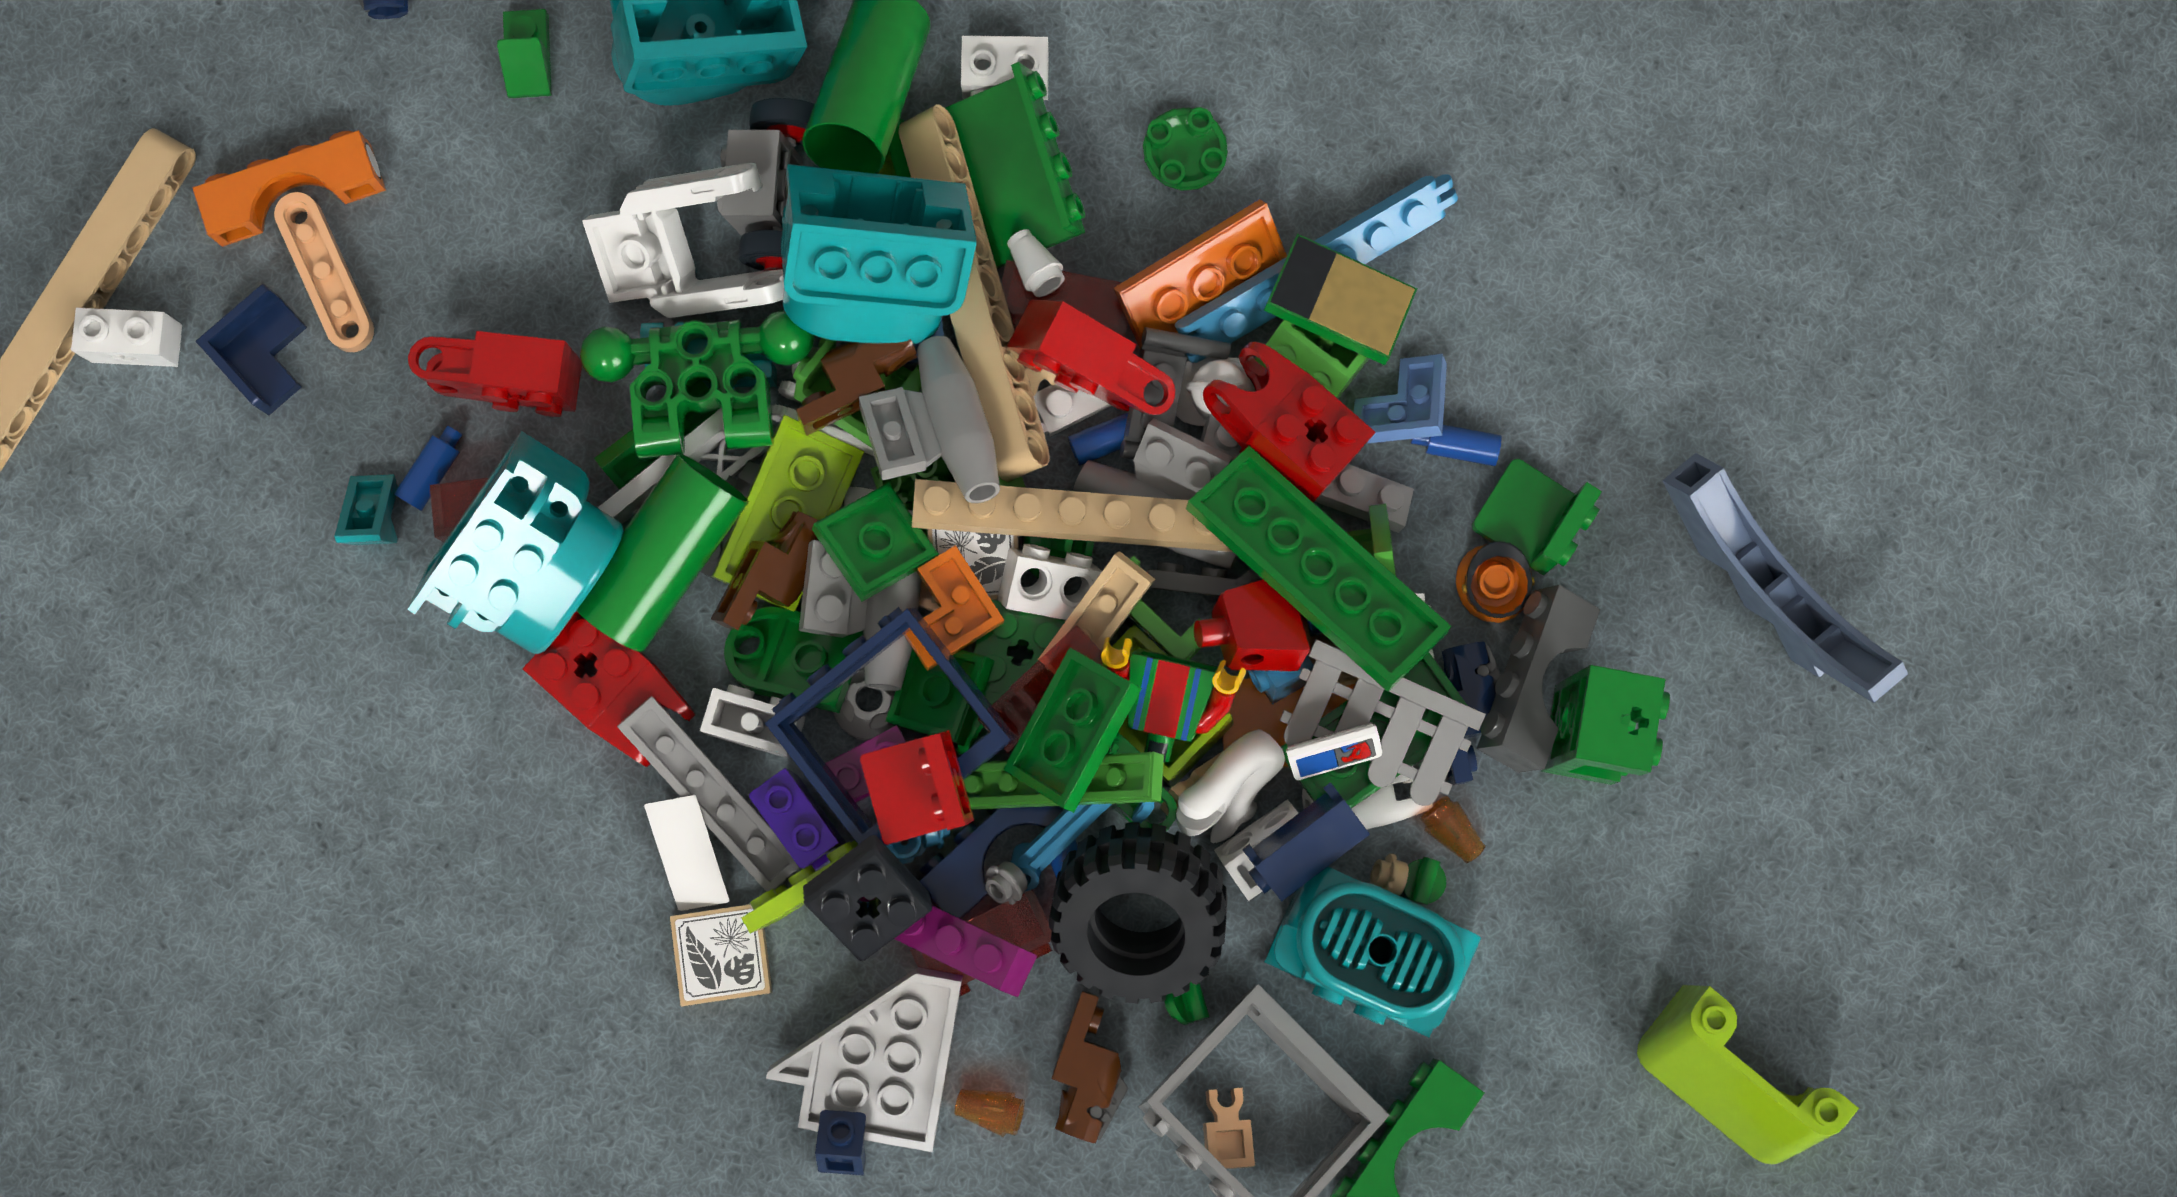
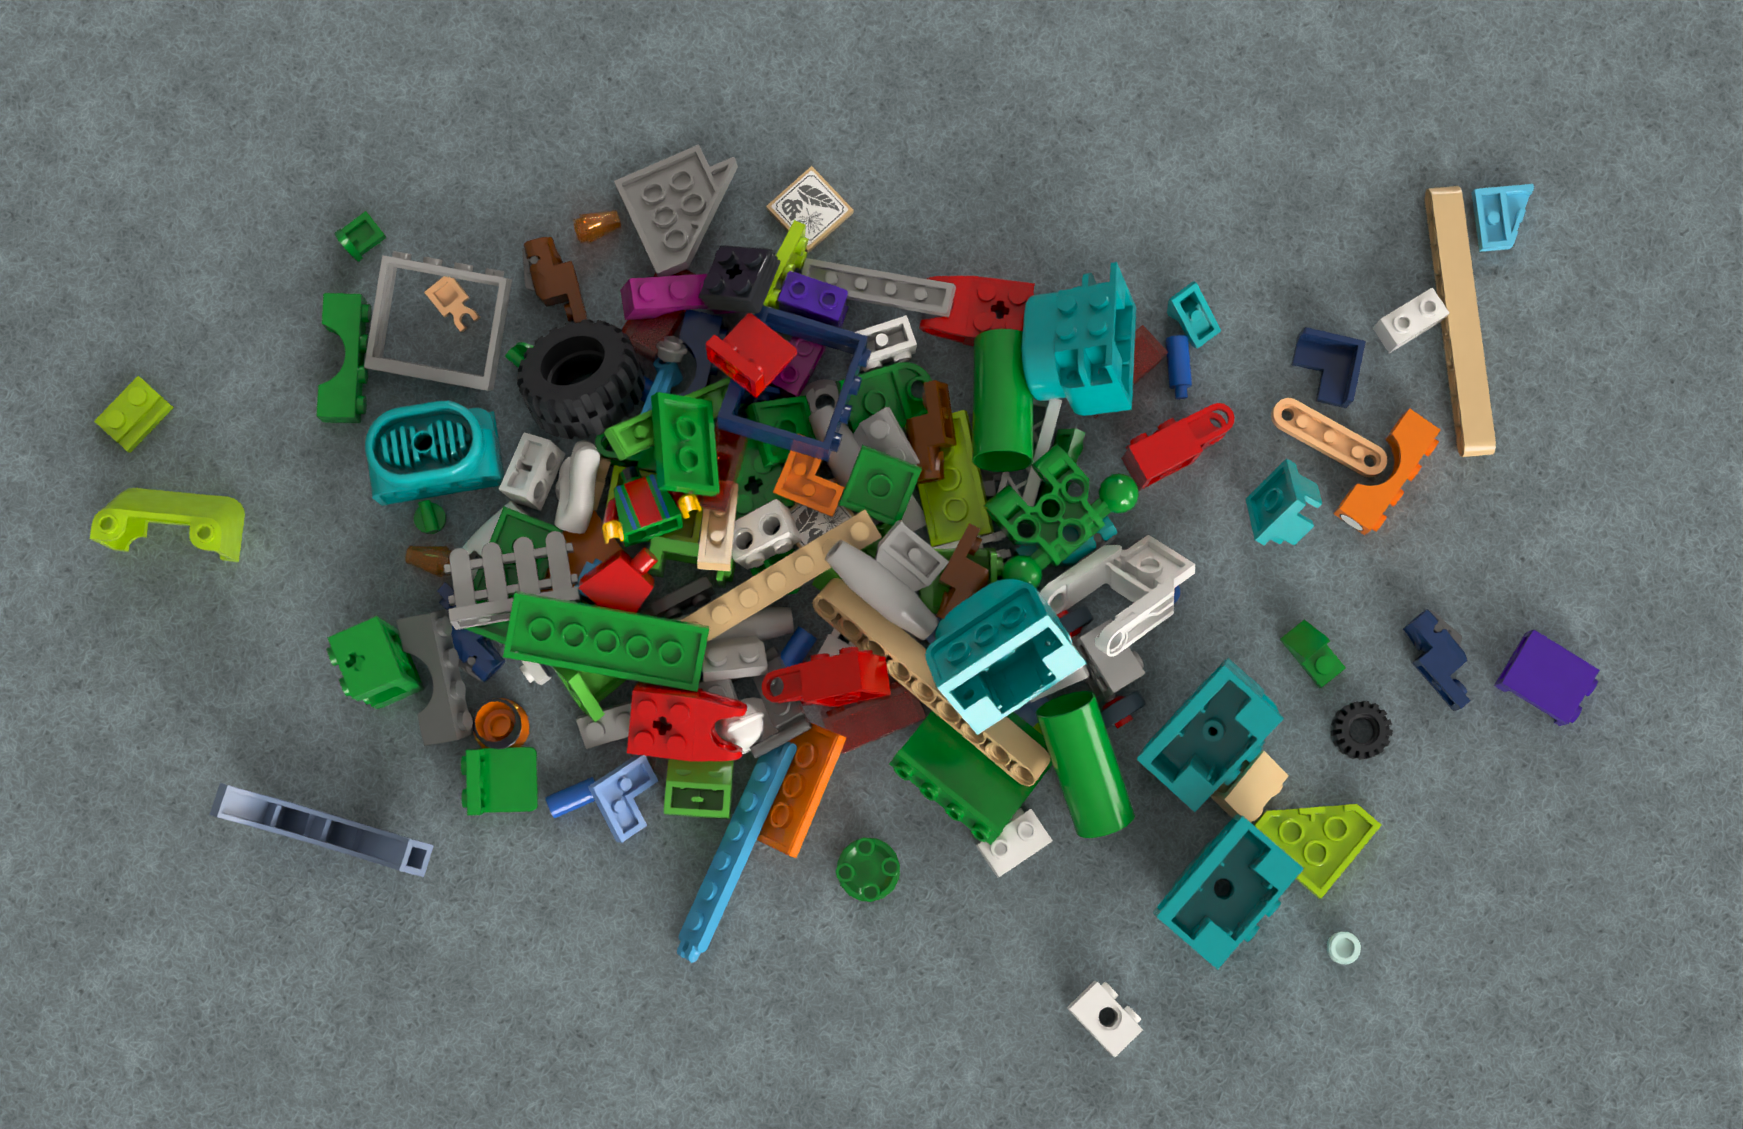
camera: 140 degrees right, 0 degrees up
white sticker [644,795,729,911] -> none
dark blue bracket [815,1110,866,1176] -> none
white cone [1007,229,1065,297] -> none
dark blue brick [1242,782,1370,902] -> none
tile [1264,234,1418,365] -> none
slope [1286,722,1382,780] -> none
tan plate [1370,854,1409,895] -> none
none -> teal panel [1245,458,1323,545]

